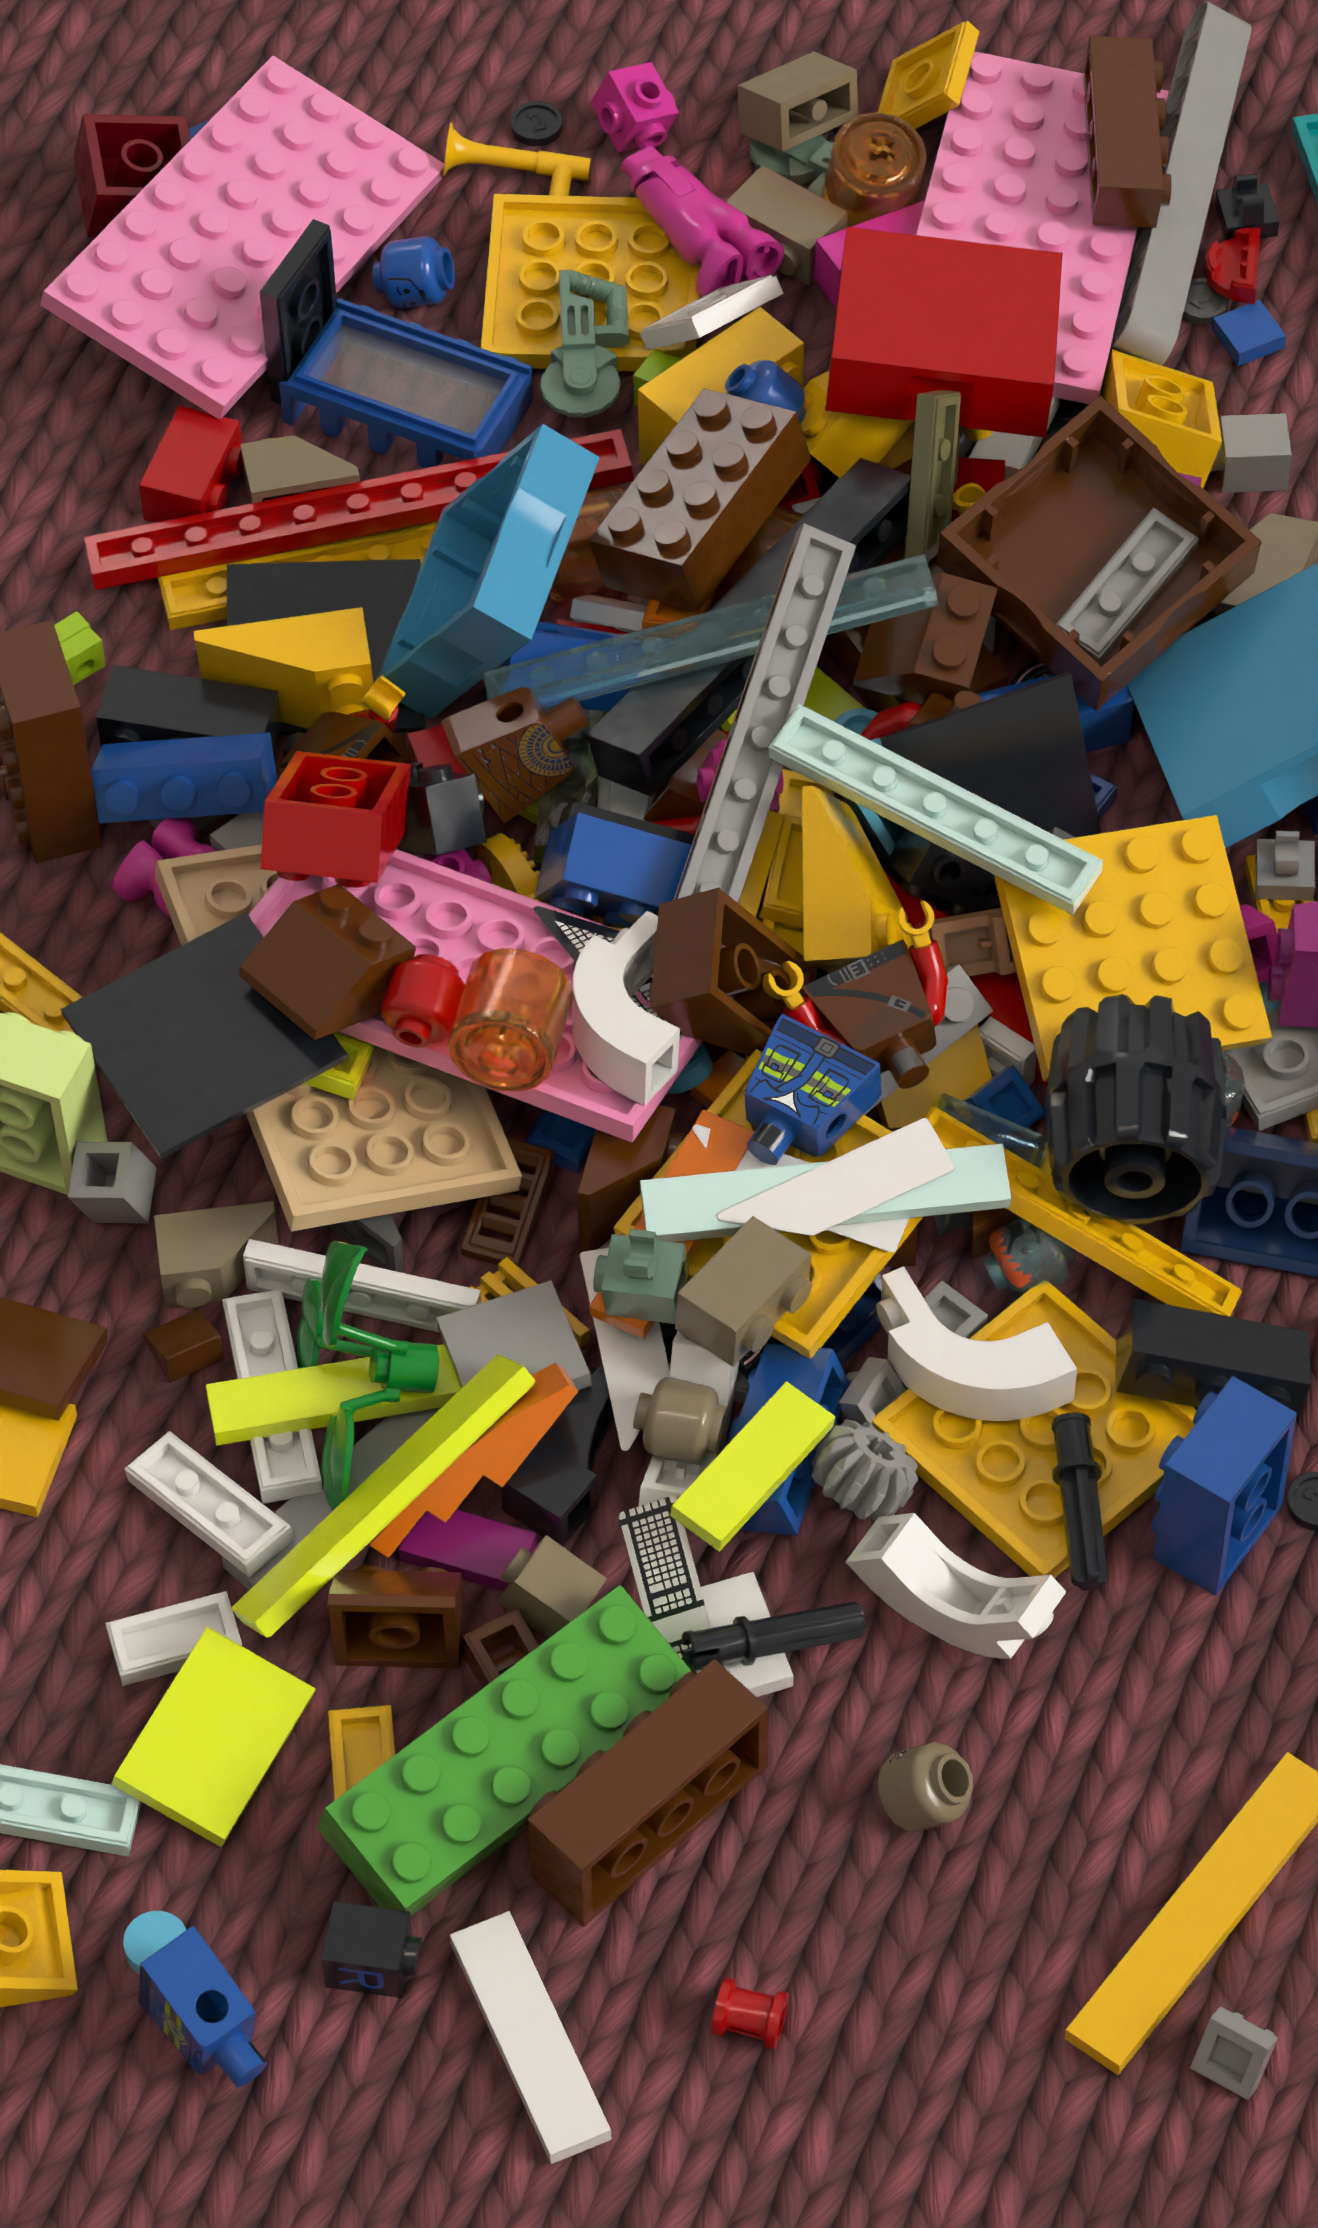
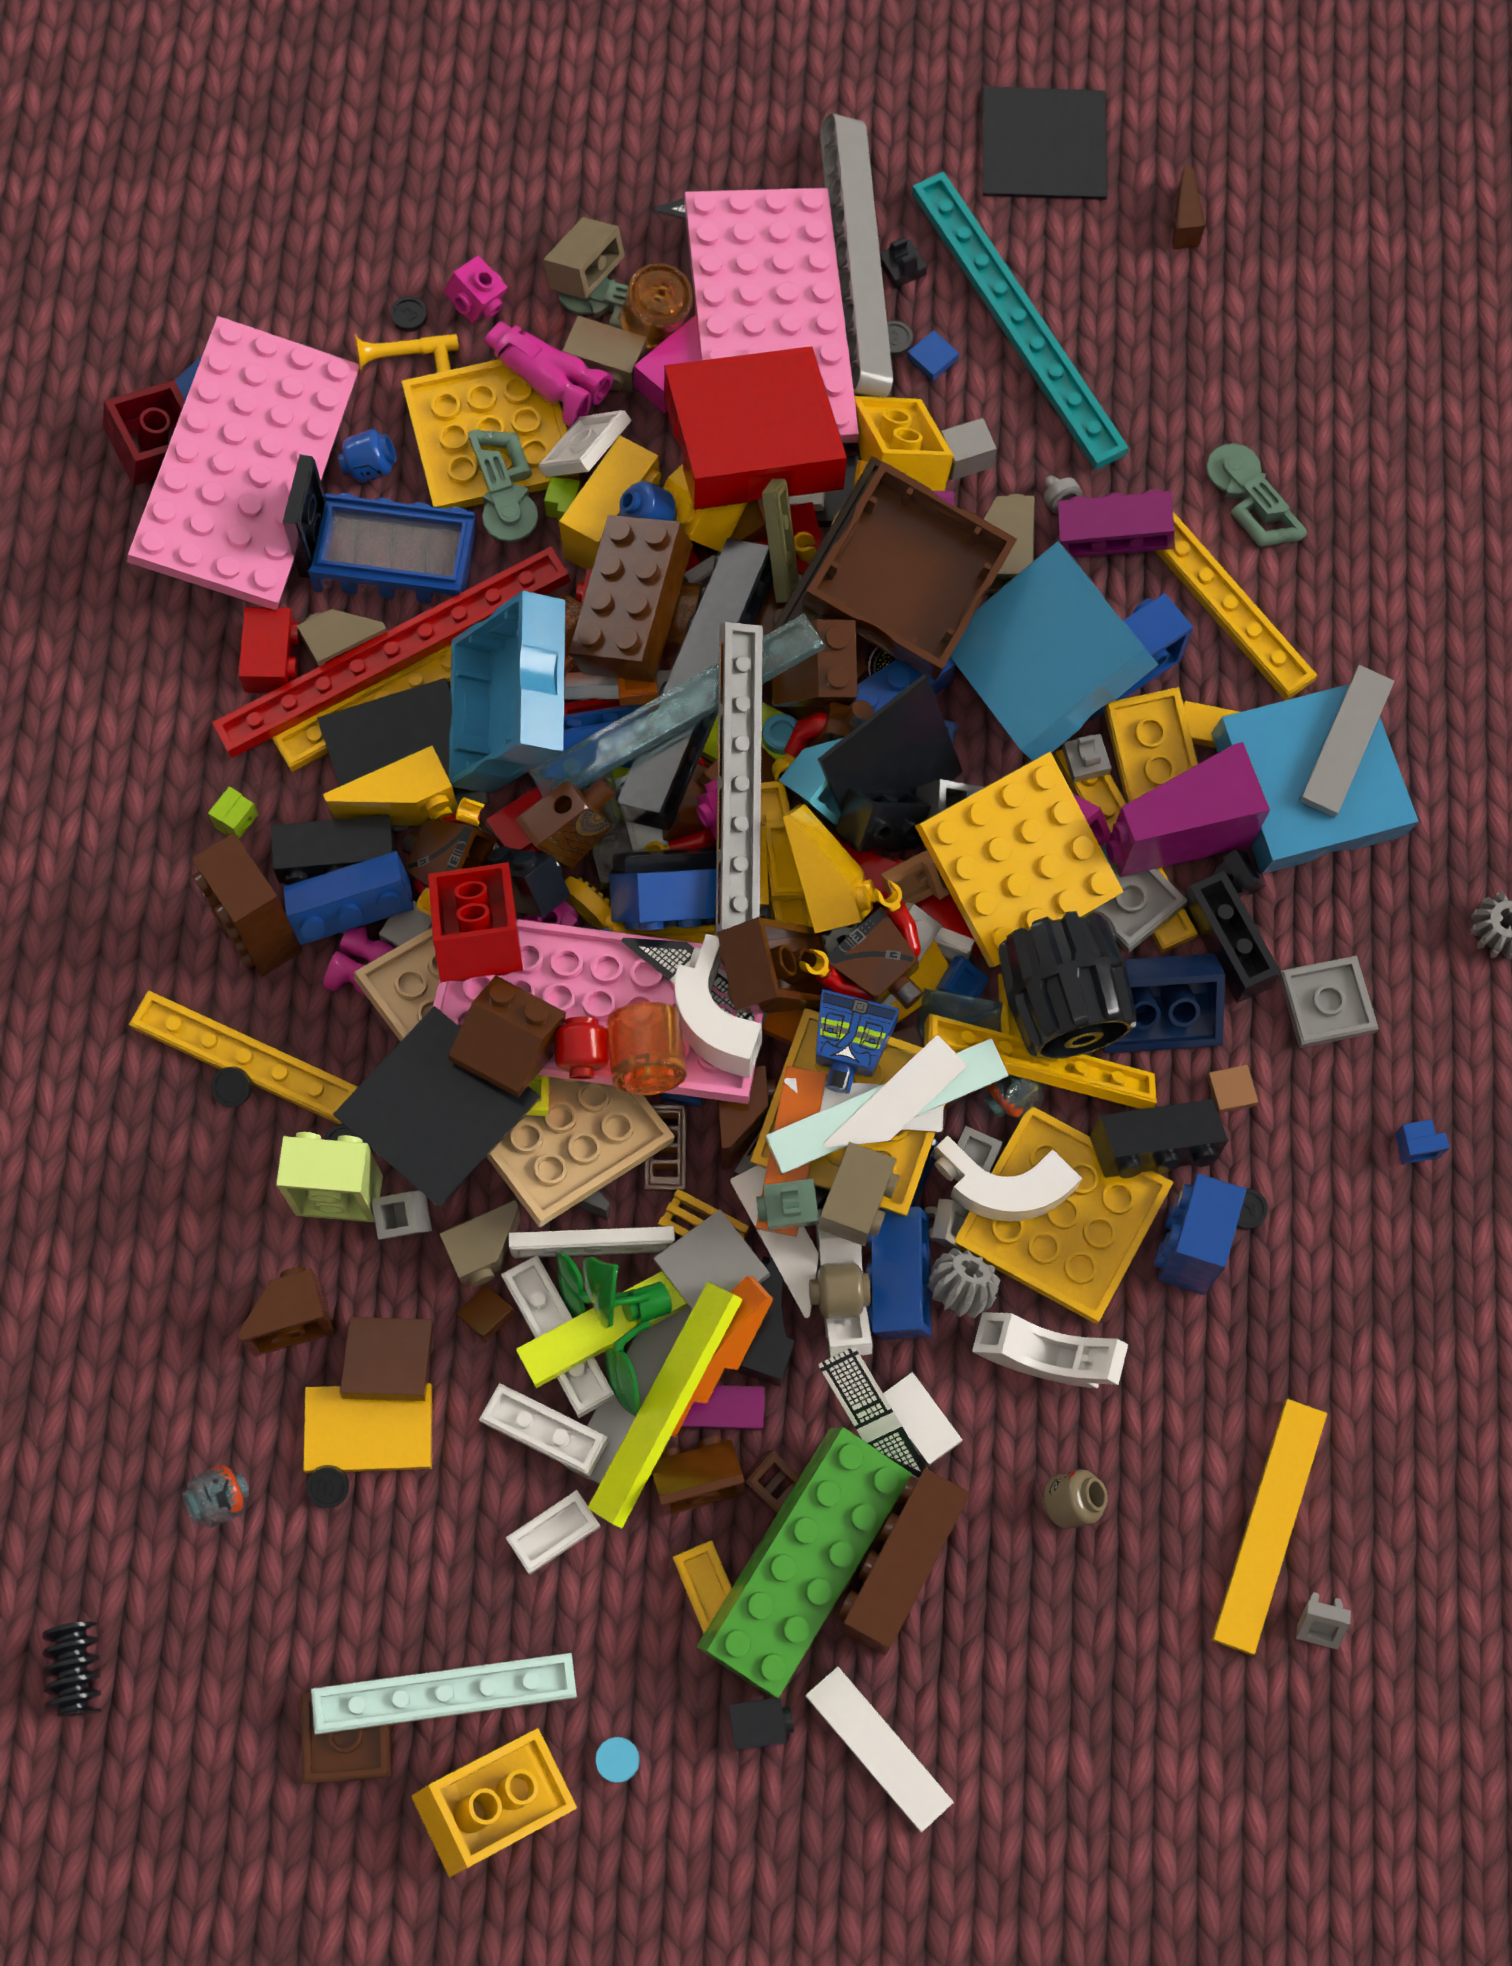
camera: 20 degrees left, 15 degrees up
neon yellow tile [111,1627,316,1848] -> none
blue torso [138,1926,268,2088] -> none
dark tan brick [497,1535,607,1639] -> none
neon yellow tile [670,1381,835,1552] -> none
black axle [681,1602,866,1671] -> none
red bush [711,1977,789,2050] -> none
light aqua tile [768,704,1103,915] -> none
yellow tile [872,20,980,145] -> none
black axle [1051,1412,1108,1591] -> none
light grey tile [1056,507,1199,665] -> none
reddish brown brick [1083,36,1172,228] -> none
red tile [1204,227,1260,304] -> none

